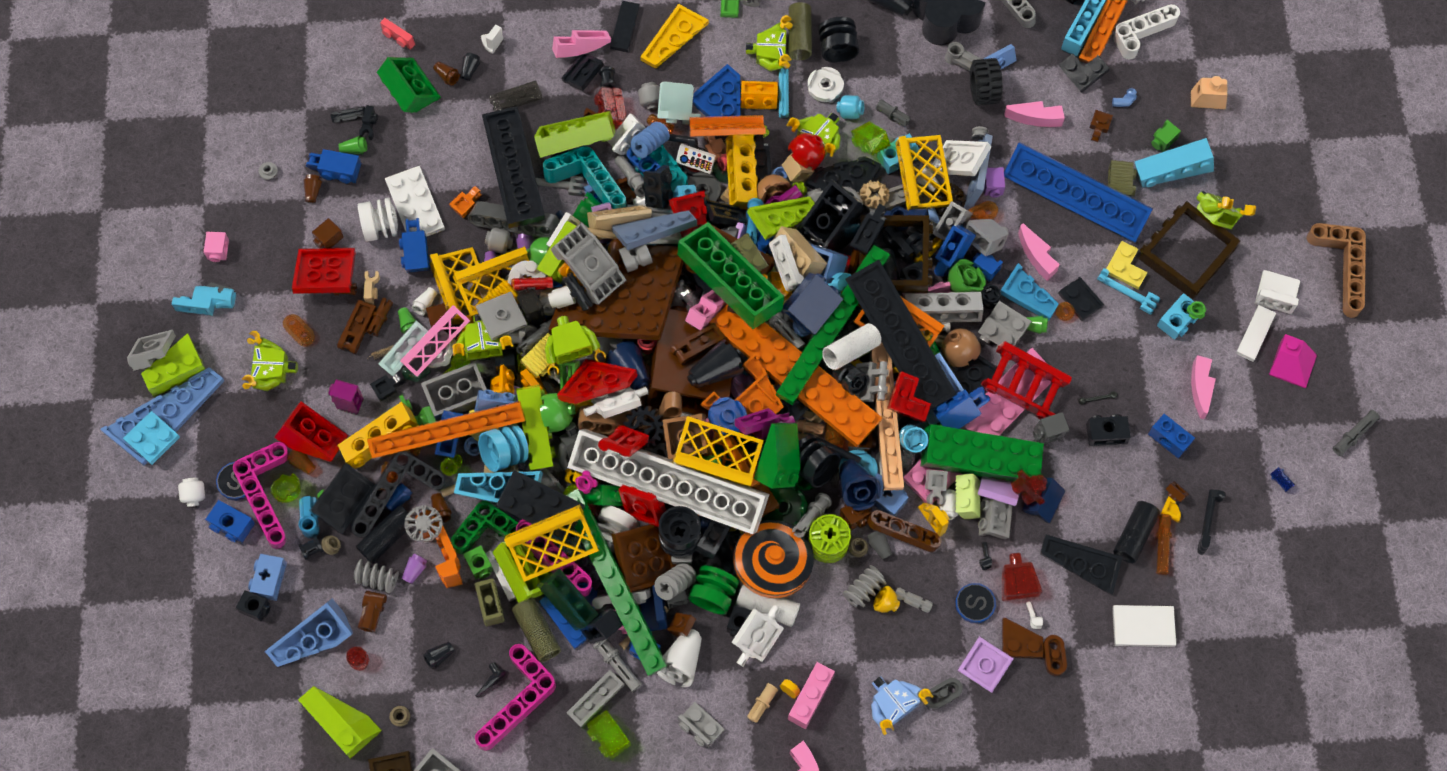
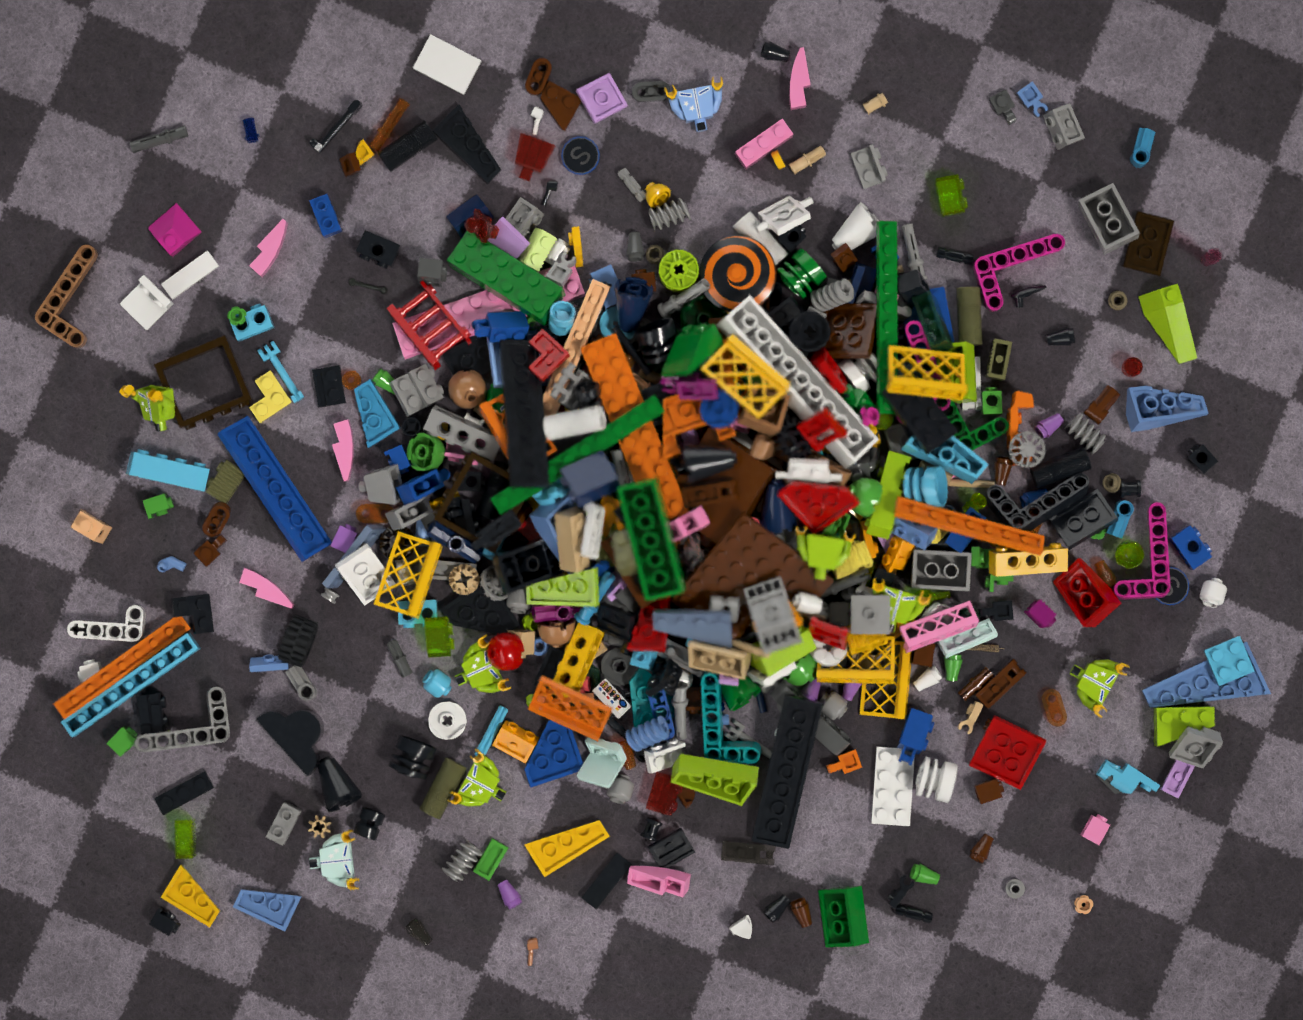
camera: 155 degrees left, 20 degrees up
medium blue brick [248,554,287,601] -> none
blue brick [306,149,361,184] -> none
coral plate [380,18,415,50] -> none
black pin [562,272,593,311] -> none
light grey plate [567,670,624,728] -> none
reddish brown beam [867,510,941,552] -> none
none -> reddish brown plate [202,502,231,537]
none -> black axle [936,247,974,265]
none -> light nougat plate [1074,895,1093,914]
none -> lavender plate [1160,760,1195,798]

